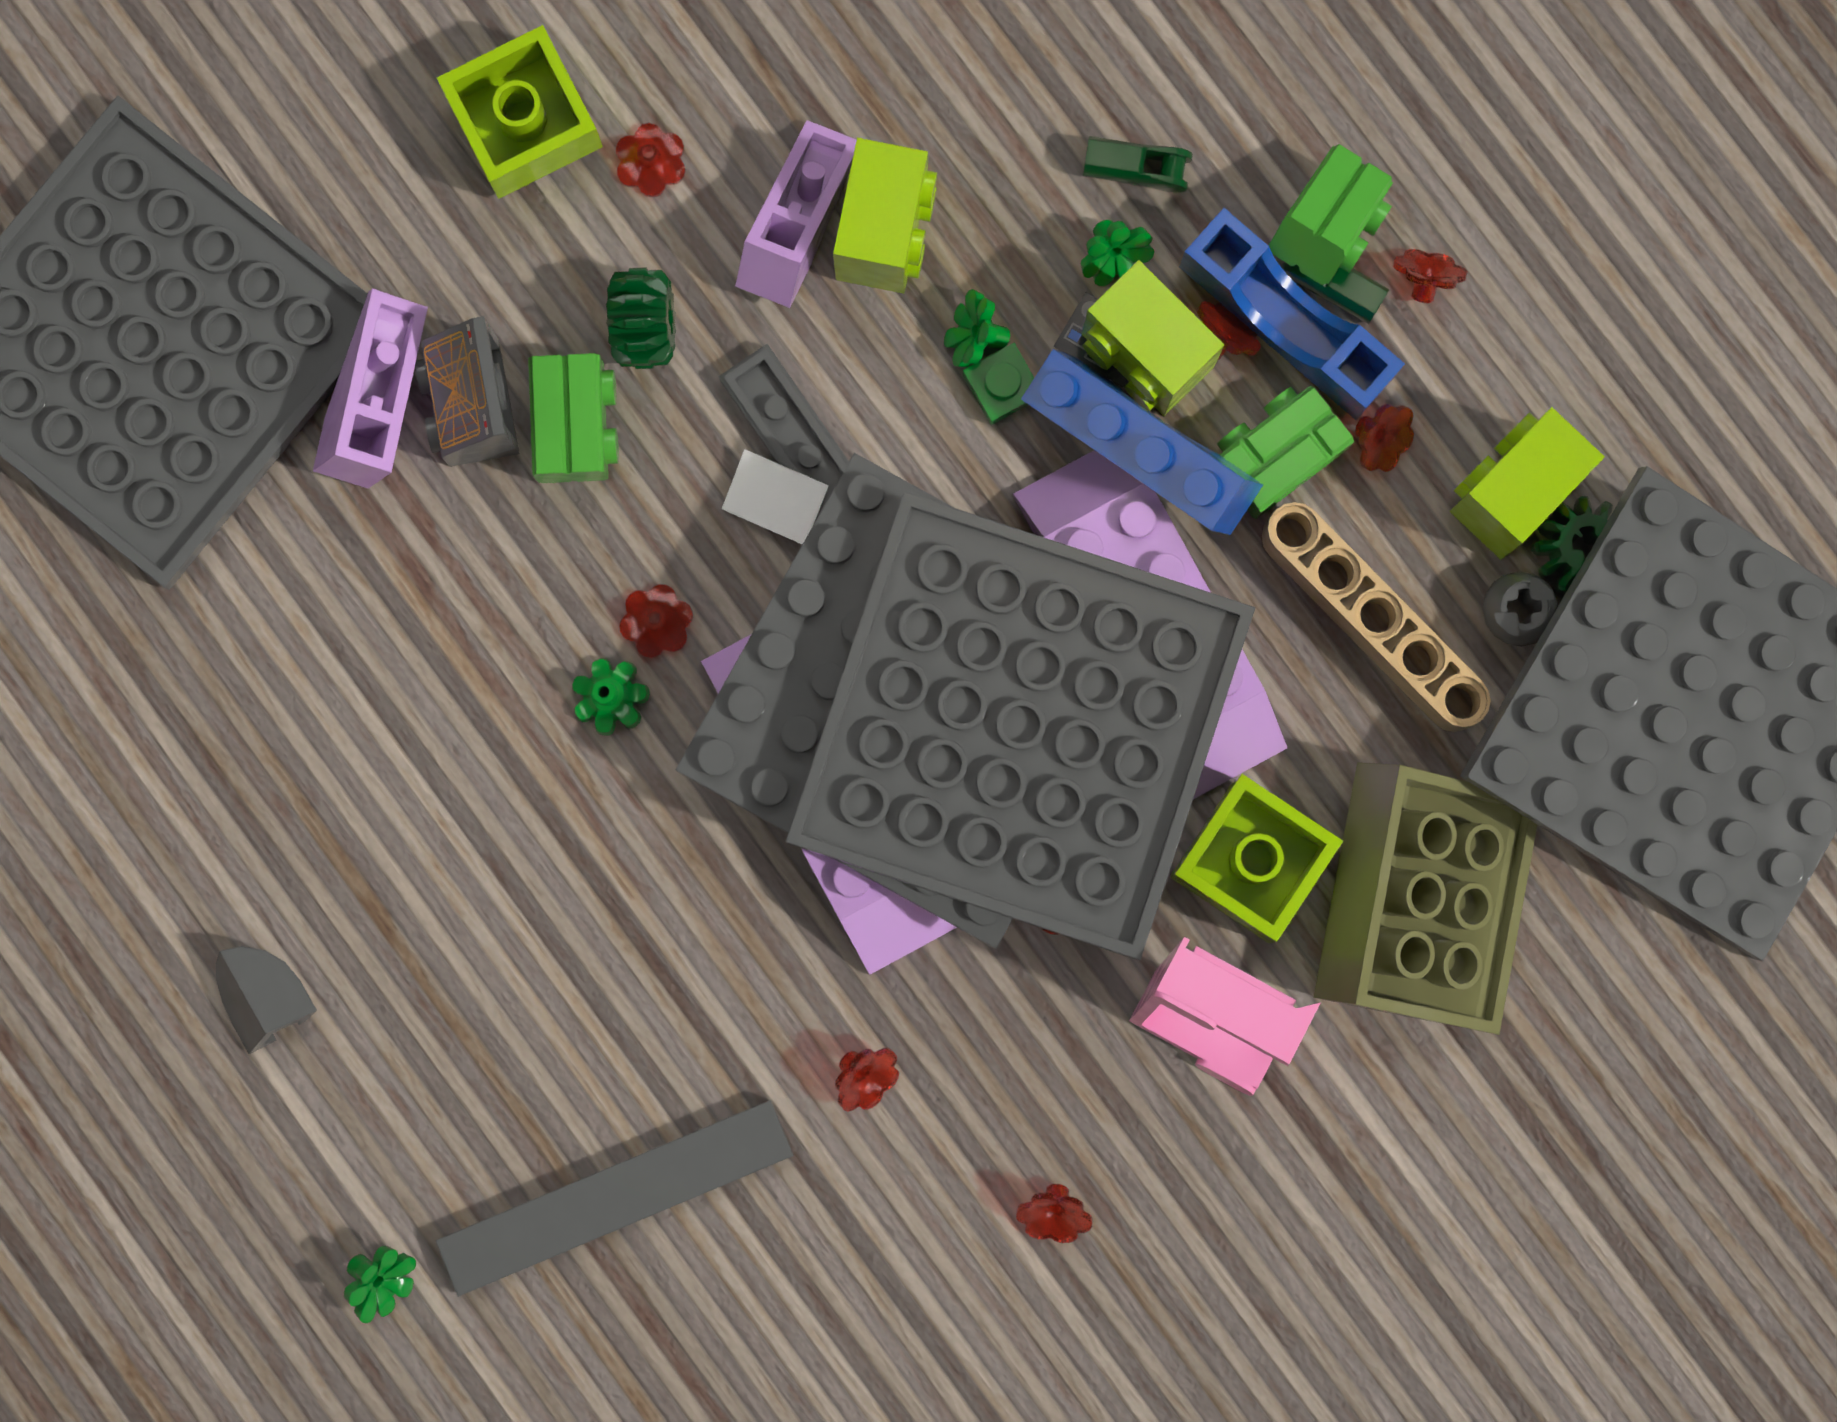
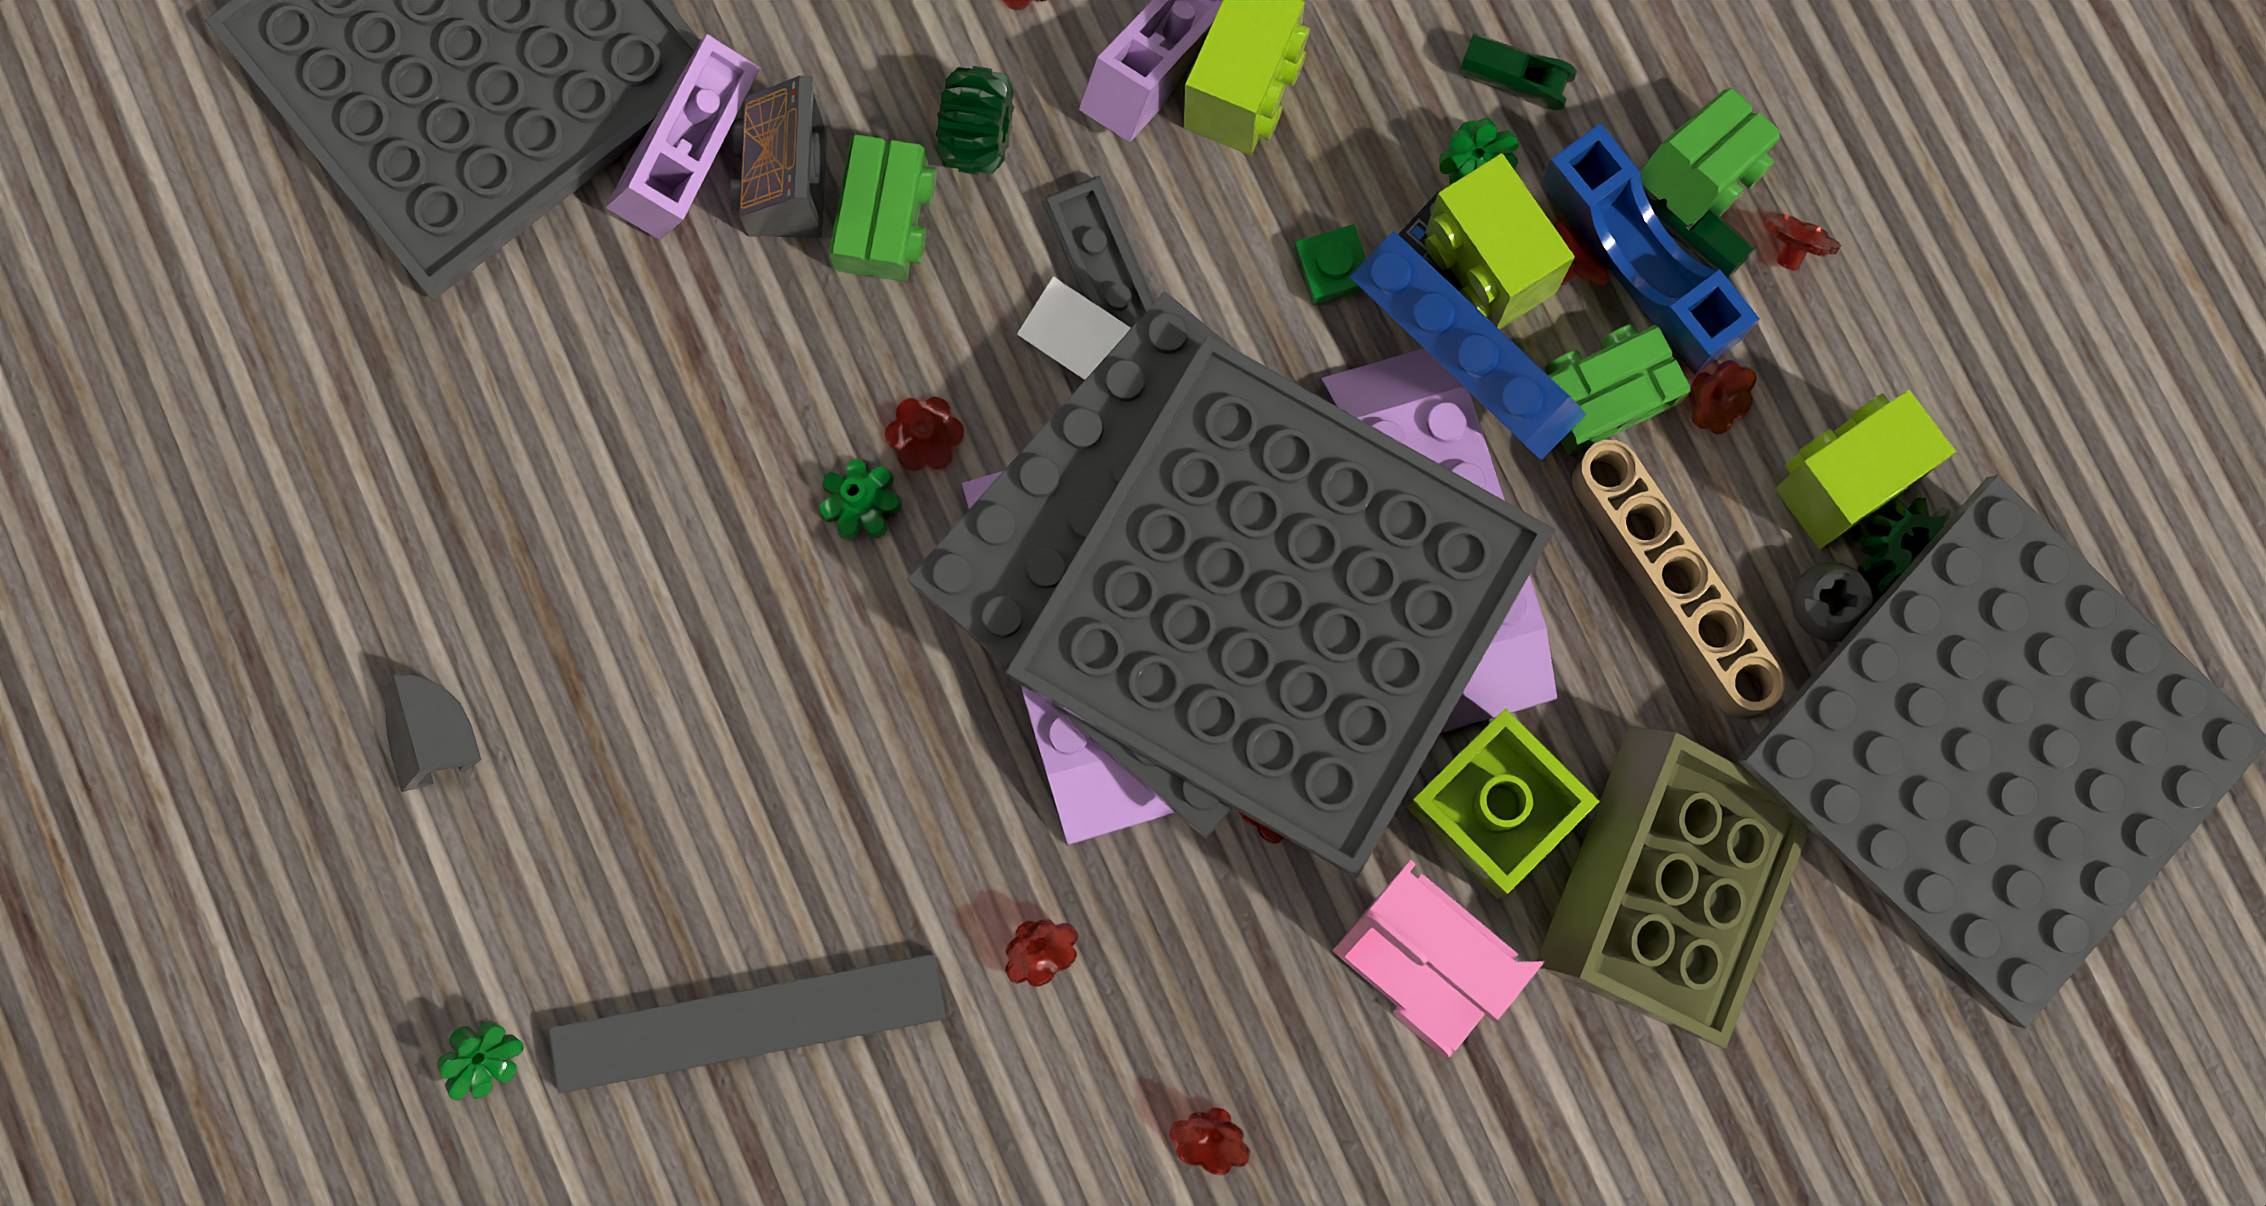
camera: 15 degrees right, 5 degrees down
green plant [944,289,1010,367] -> none

